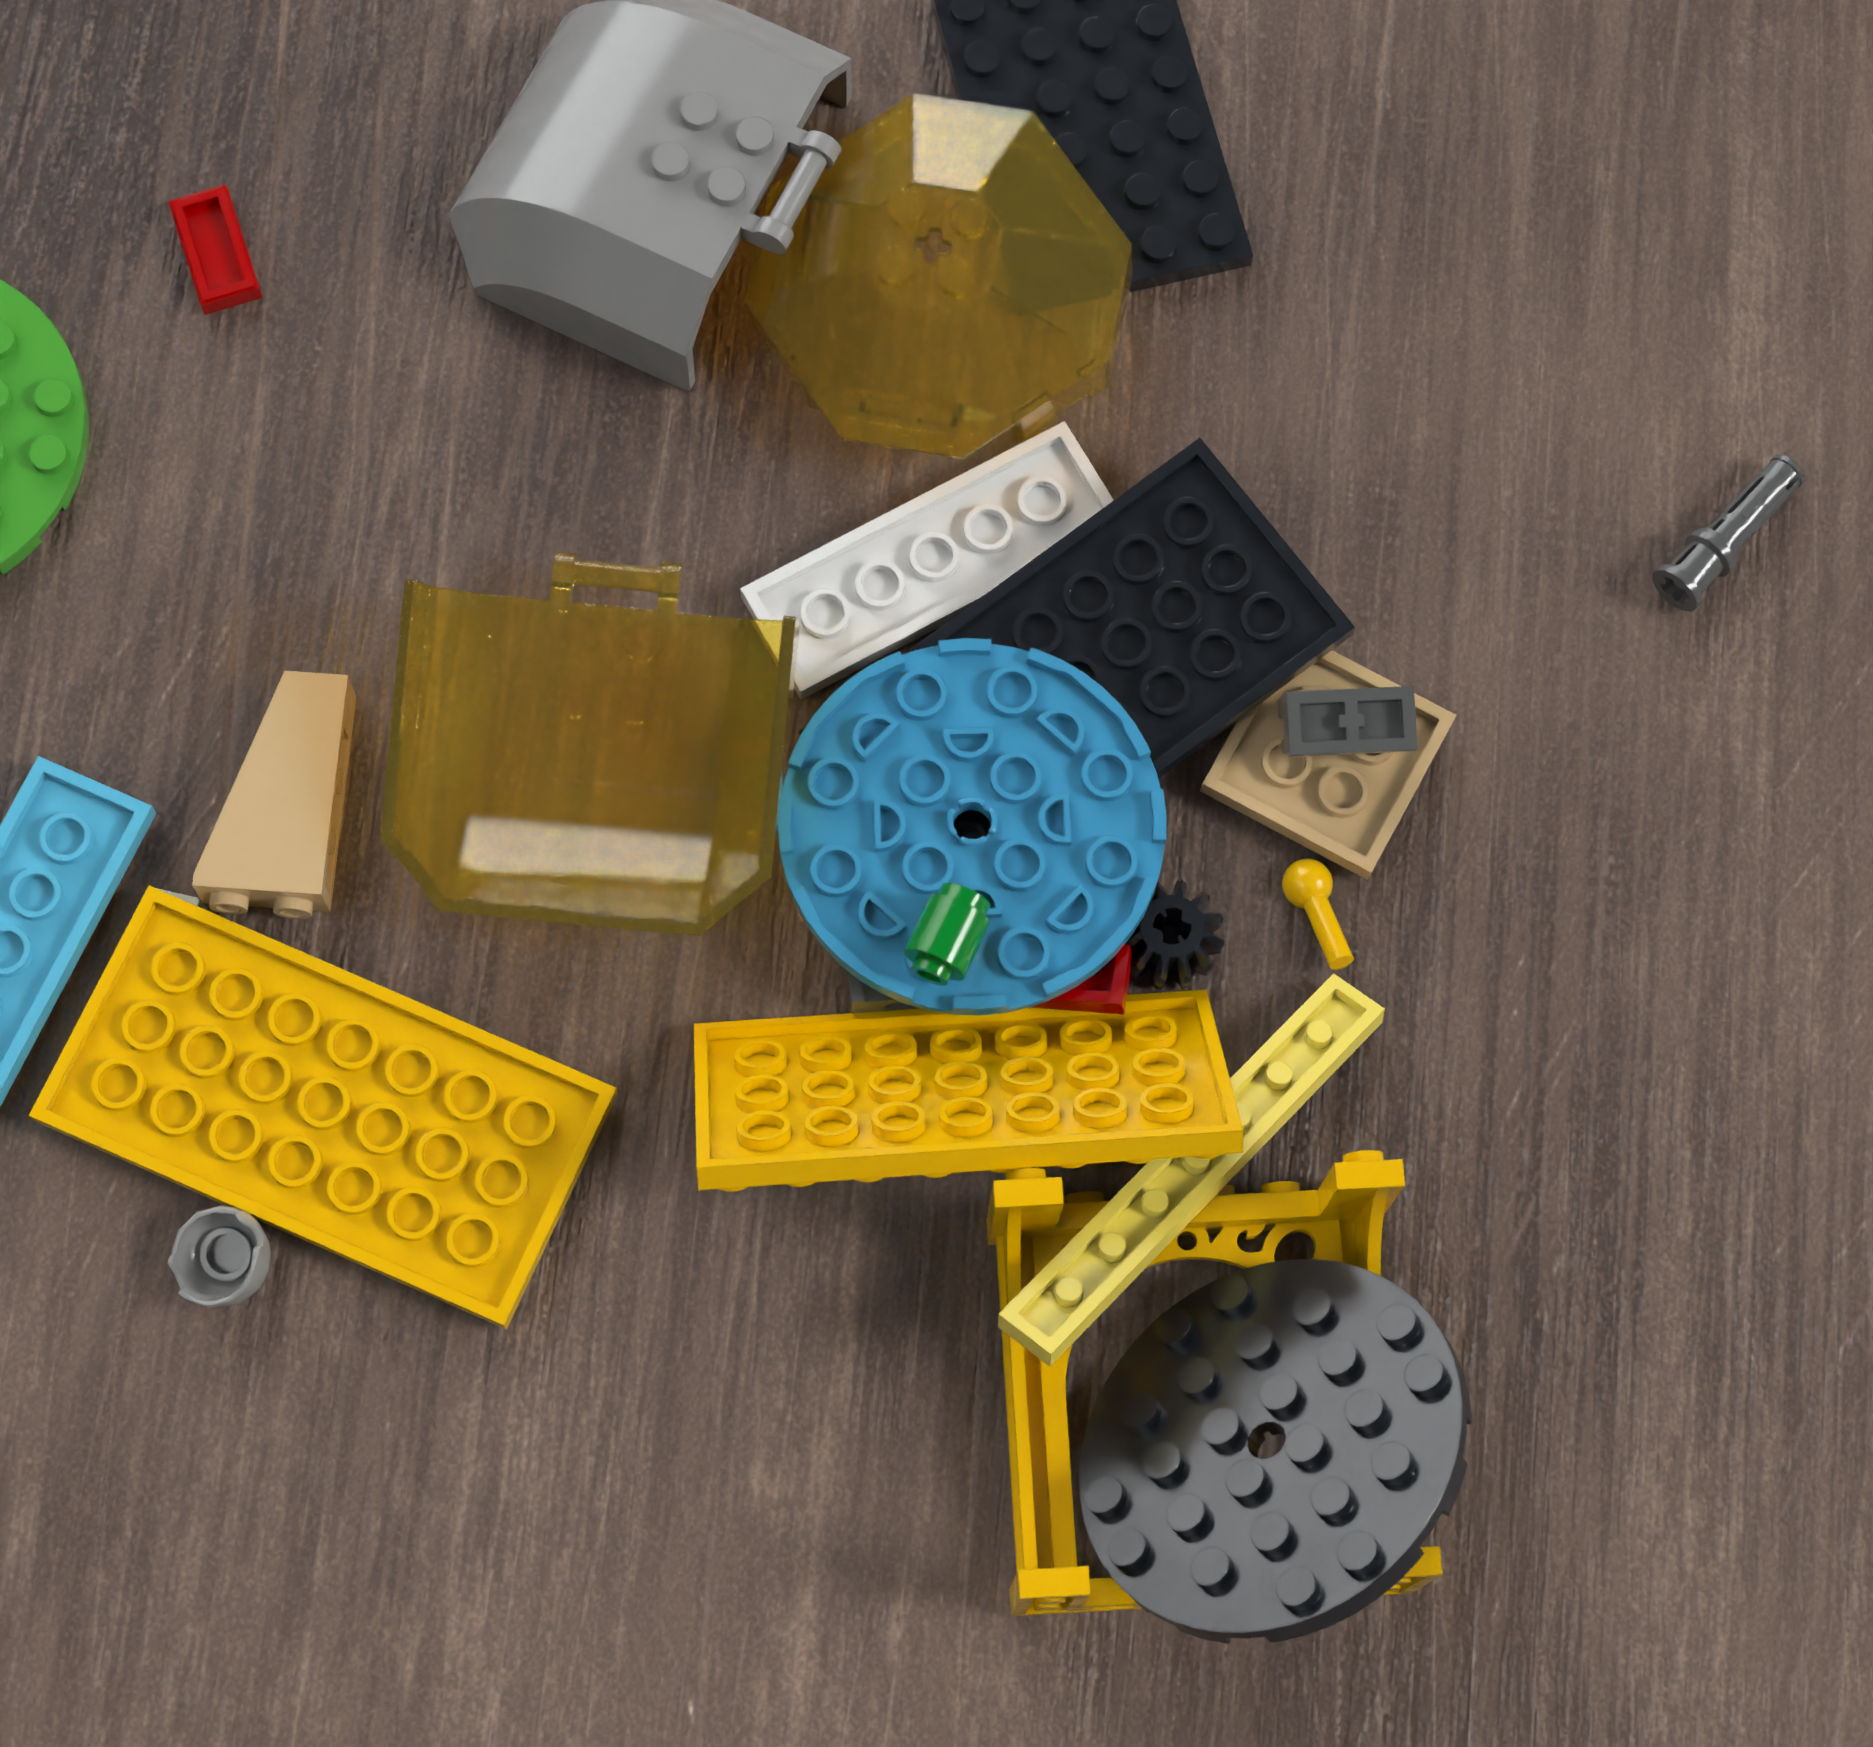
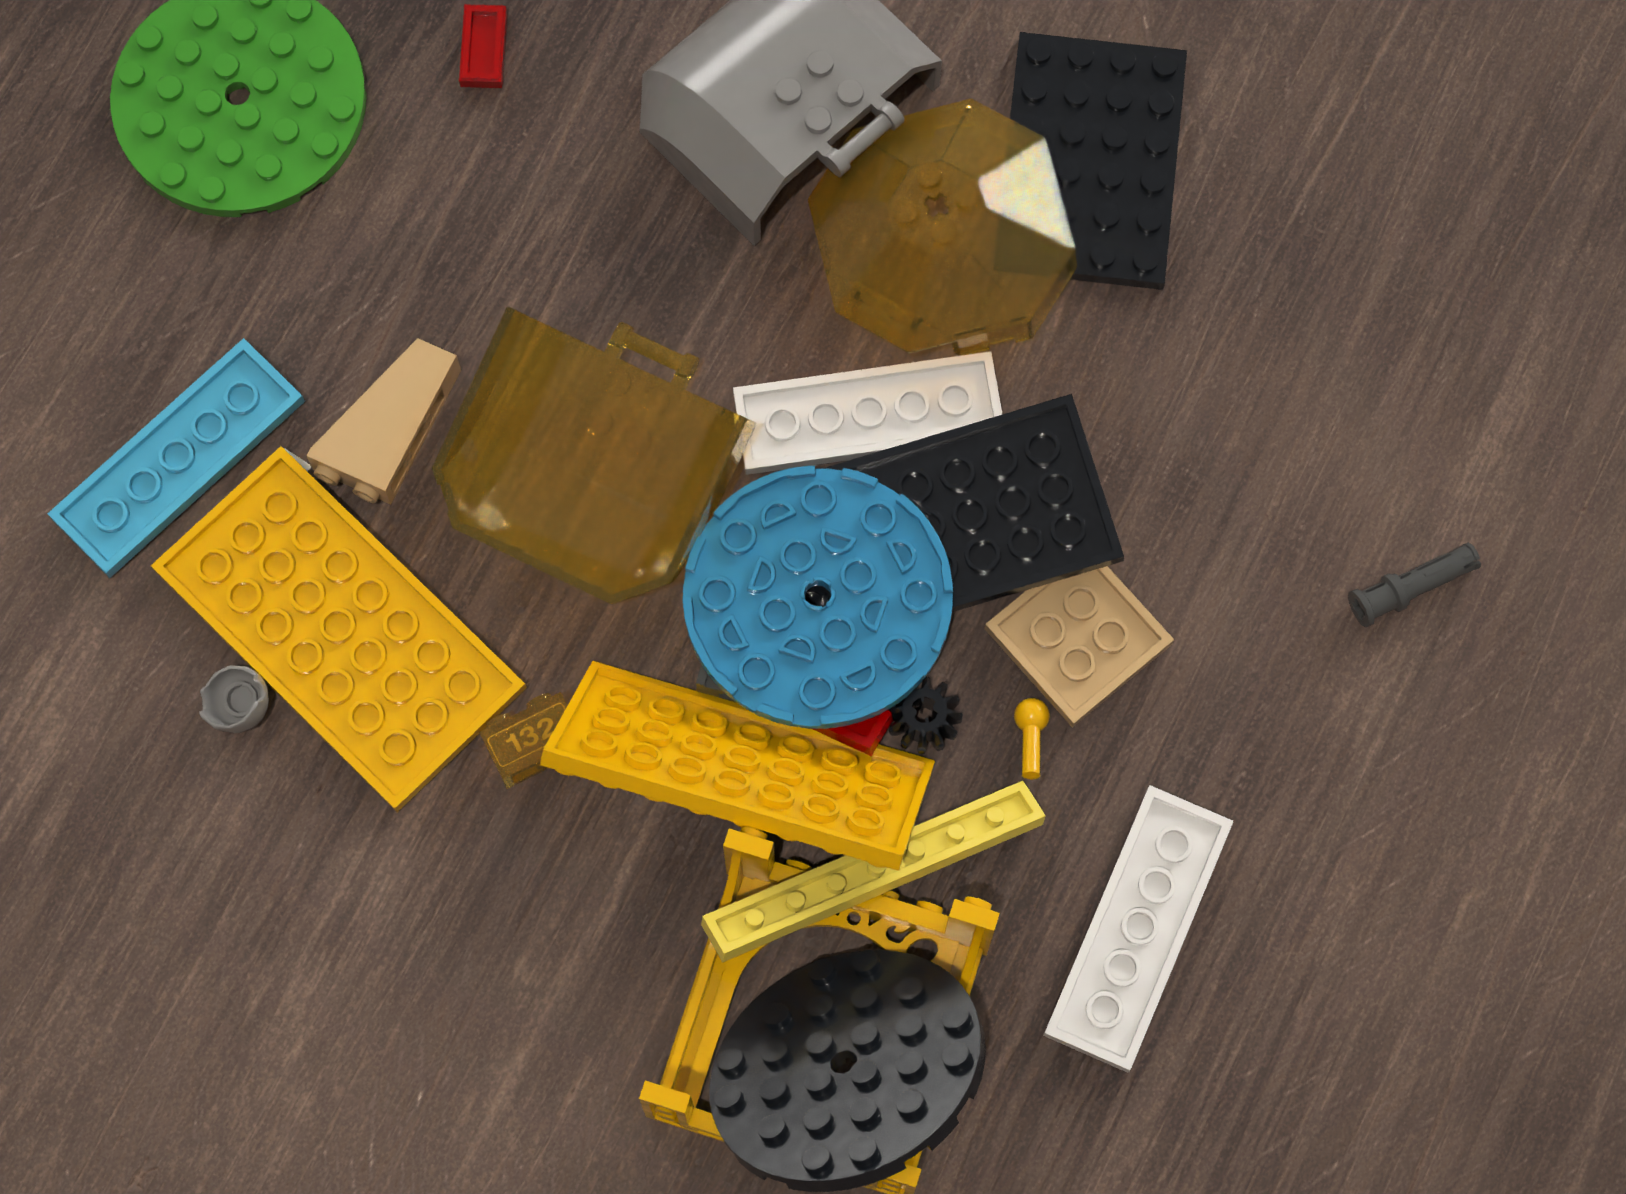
camera: 25 degrees right, 0 degrees up
green brick [904,883,990,986] -> none
dark grey hinge [1277,686,1418,757] -> none
none -> clear yellow brick [479,692,568,789]
none -> white plate [1043,785,1233,1073]

